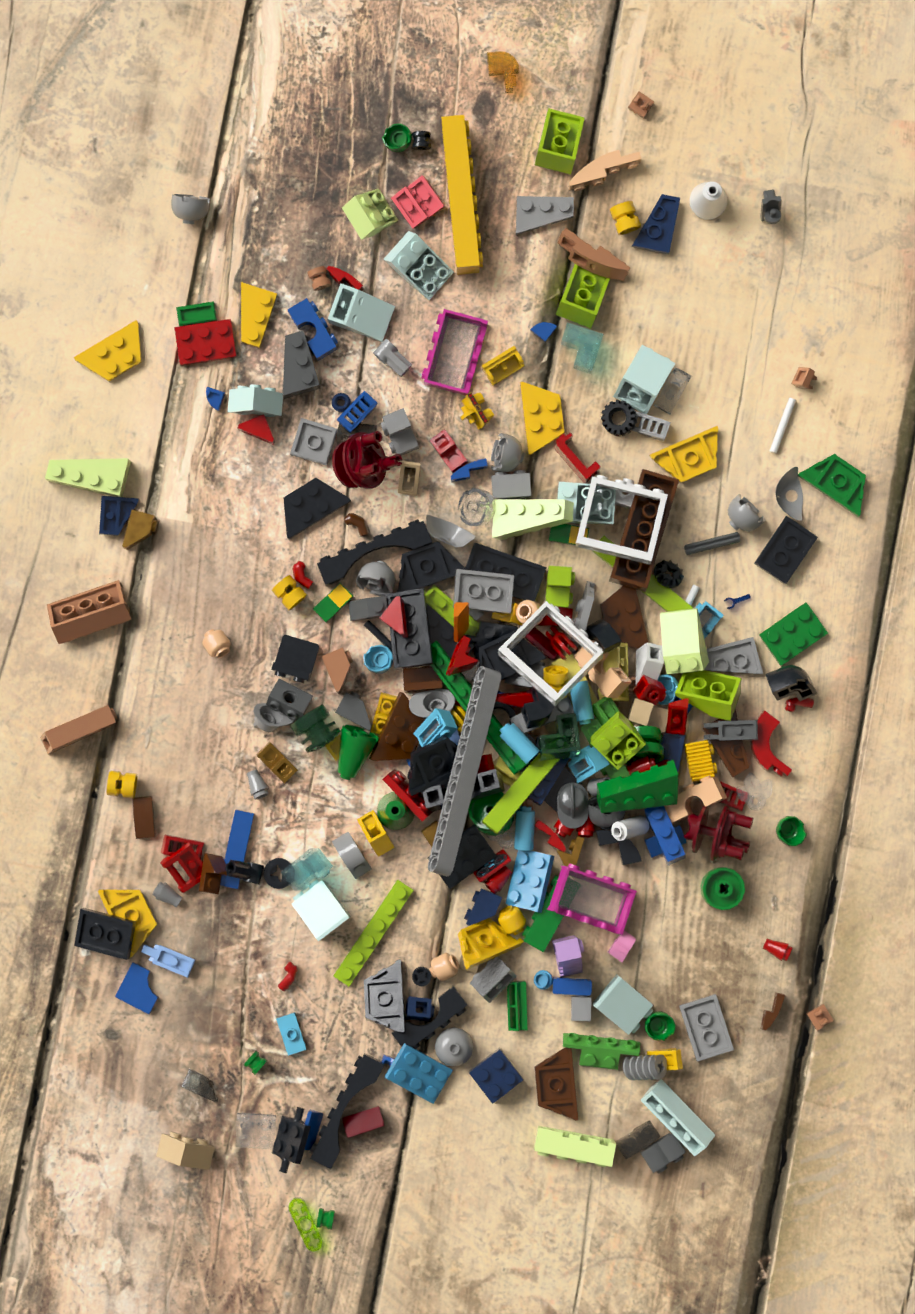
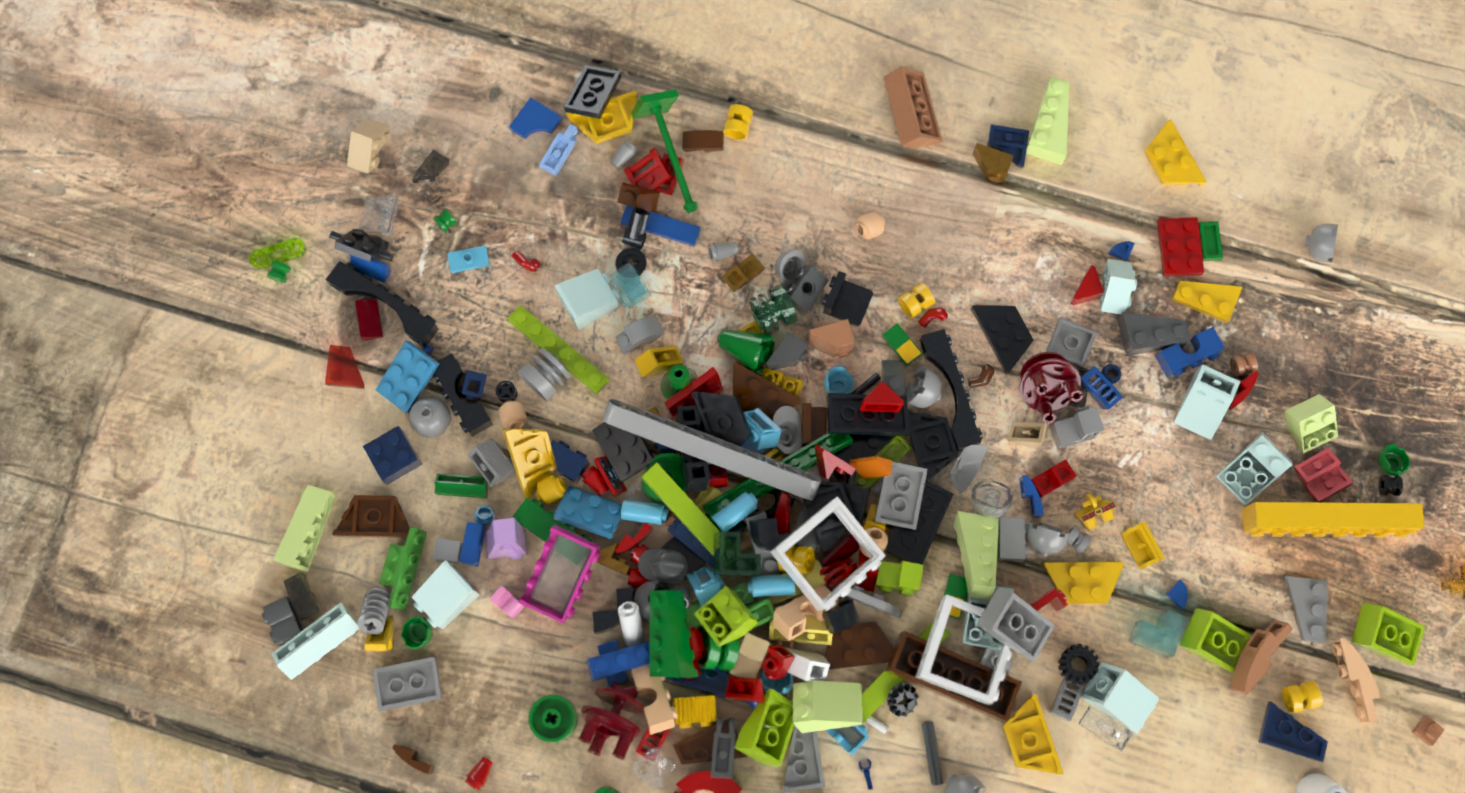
camera: 95 degrees right, 10 degrees down
nougat slope [40,705,117,755] -> none
wing [364,959,406,1034] -> none
light grey piece [373,339,412,377] -> none
clear window [421,309,488,396] -> none
none -> clear red wing [325,345,365,389]
none -> light grey wheel [517,348,571,401]
none -> green tile [631,89,698,213]
none -> light grey slope [977,588,1055,662]
none -> light grey wheel [1067,525,1092,554]

